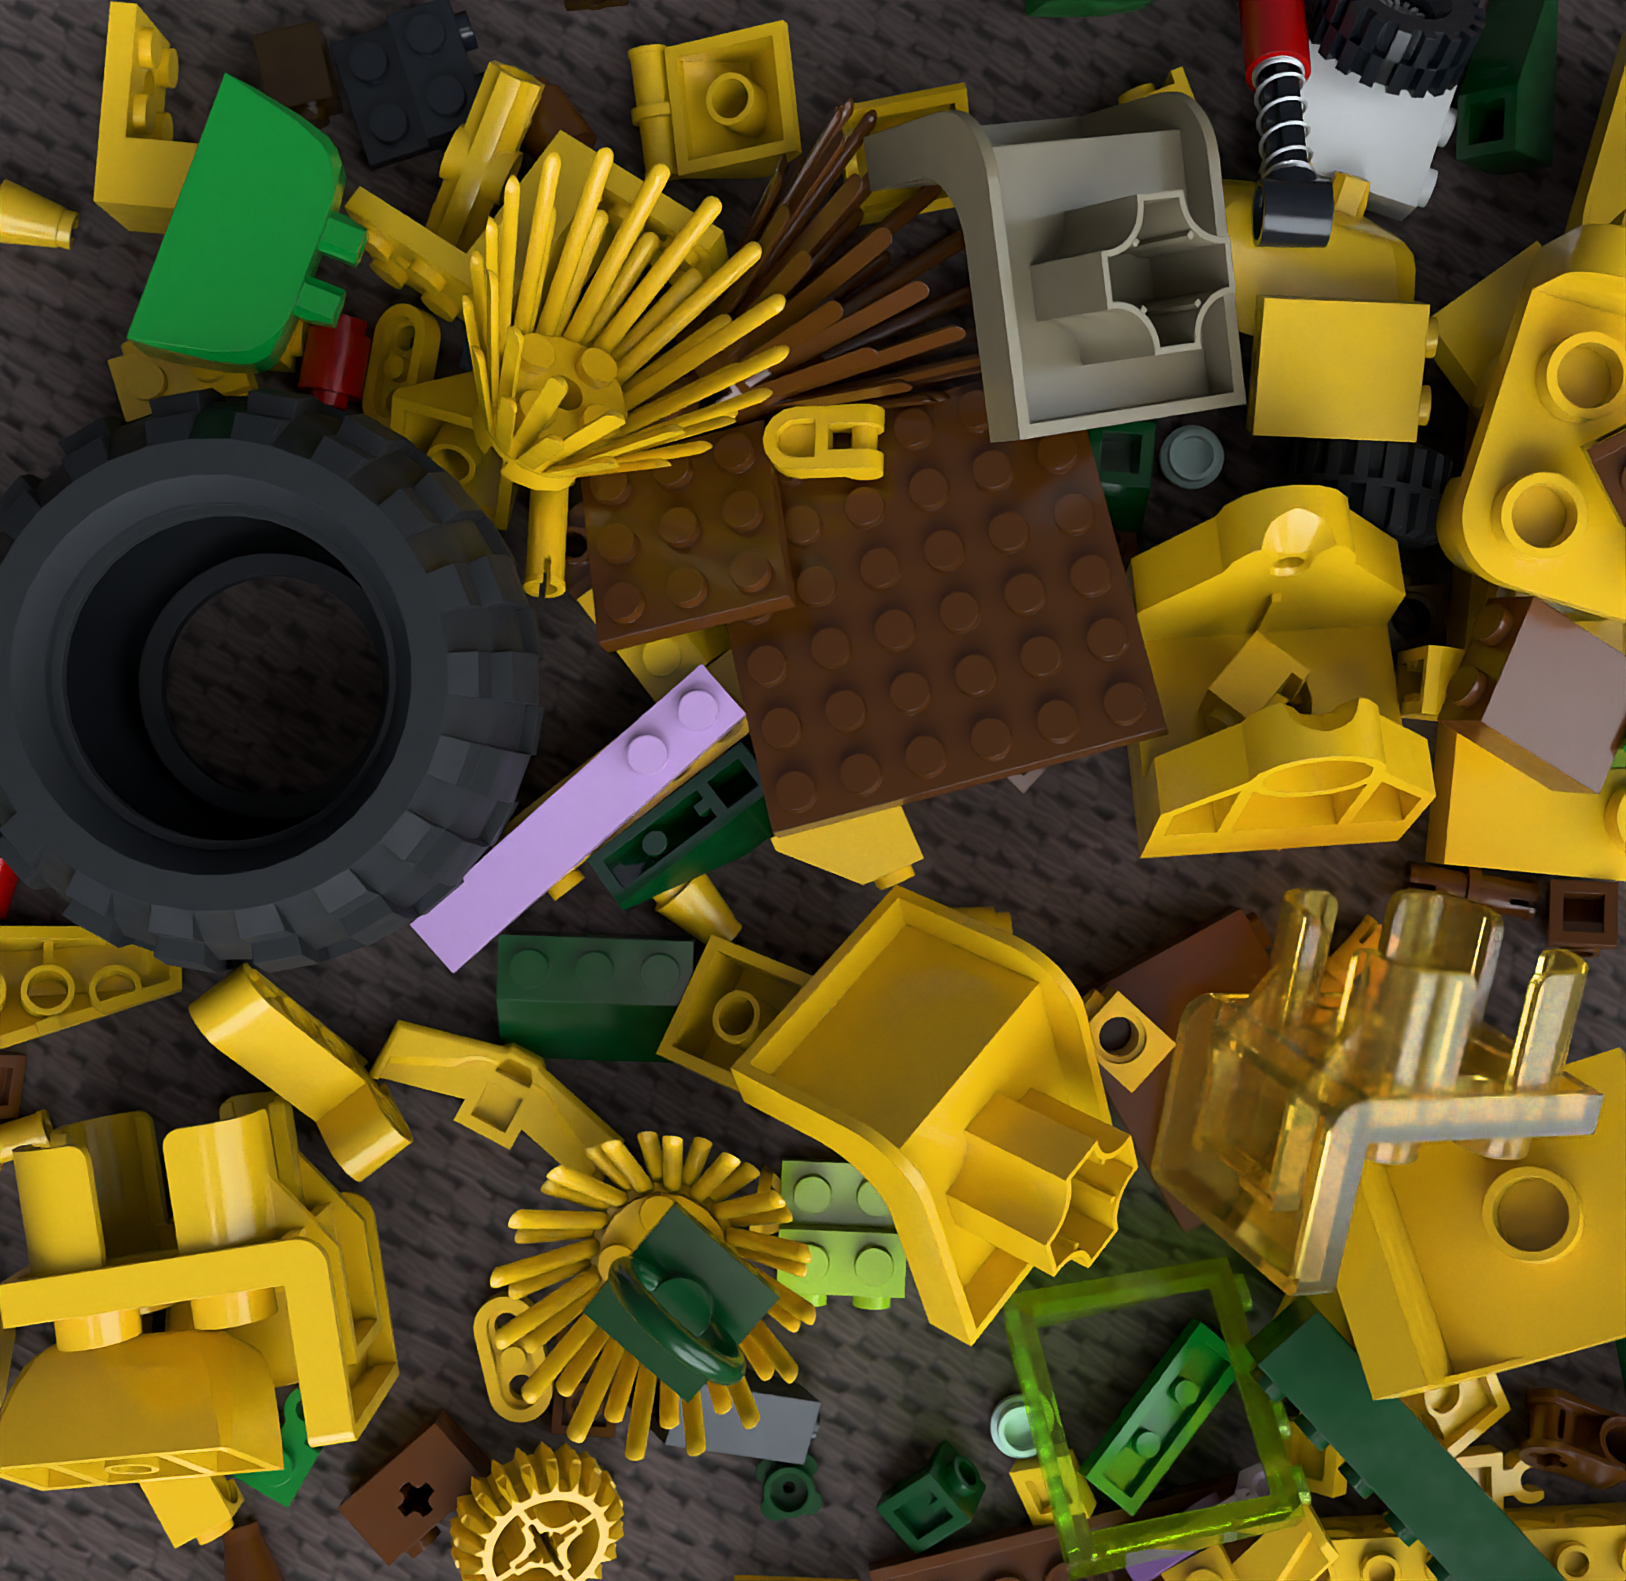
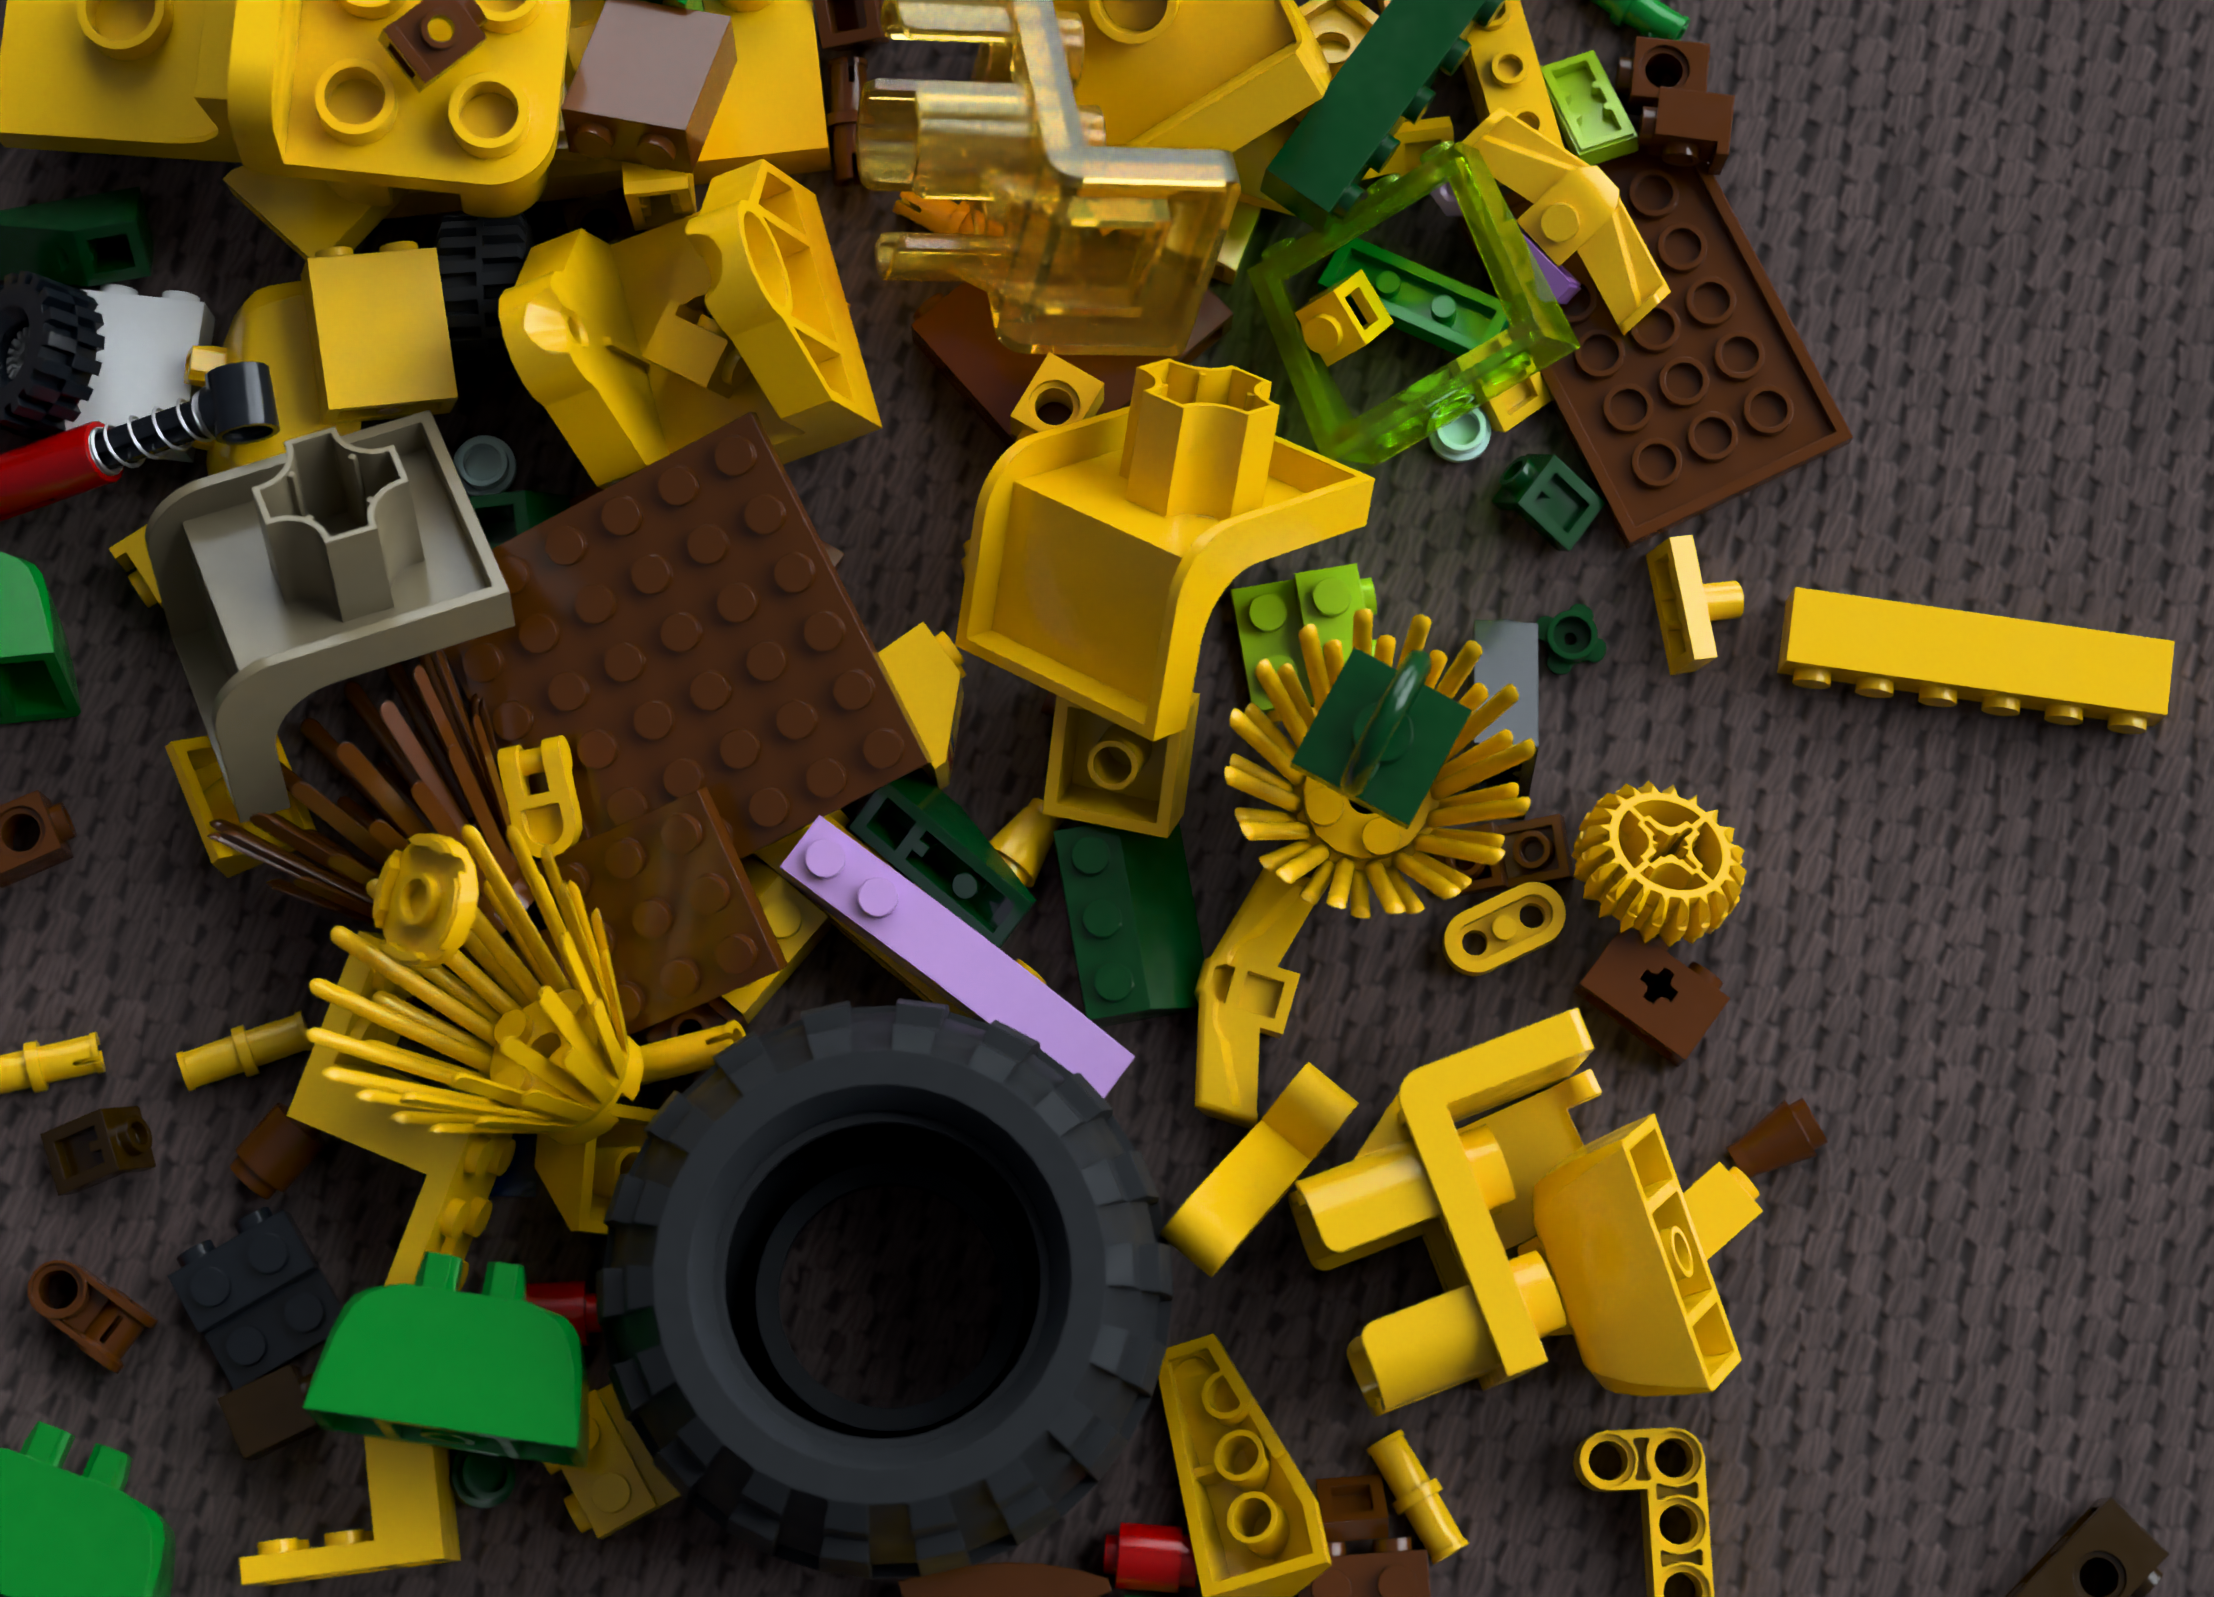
camera: 110 degrees left, 10 degrees down
green plate [233,1385,323,1508] -> none
yellow plate [362,303,441,428] -> none
yellow piece [425,60,545,253] -> none
yellow slope [664,20,802,179] -> none
none -> yellow tile [372,834,479,969]
none -> yellow brick [1295,268,1394,367]

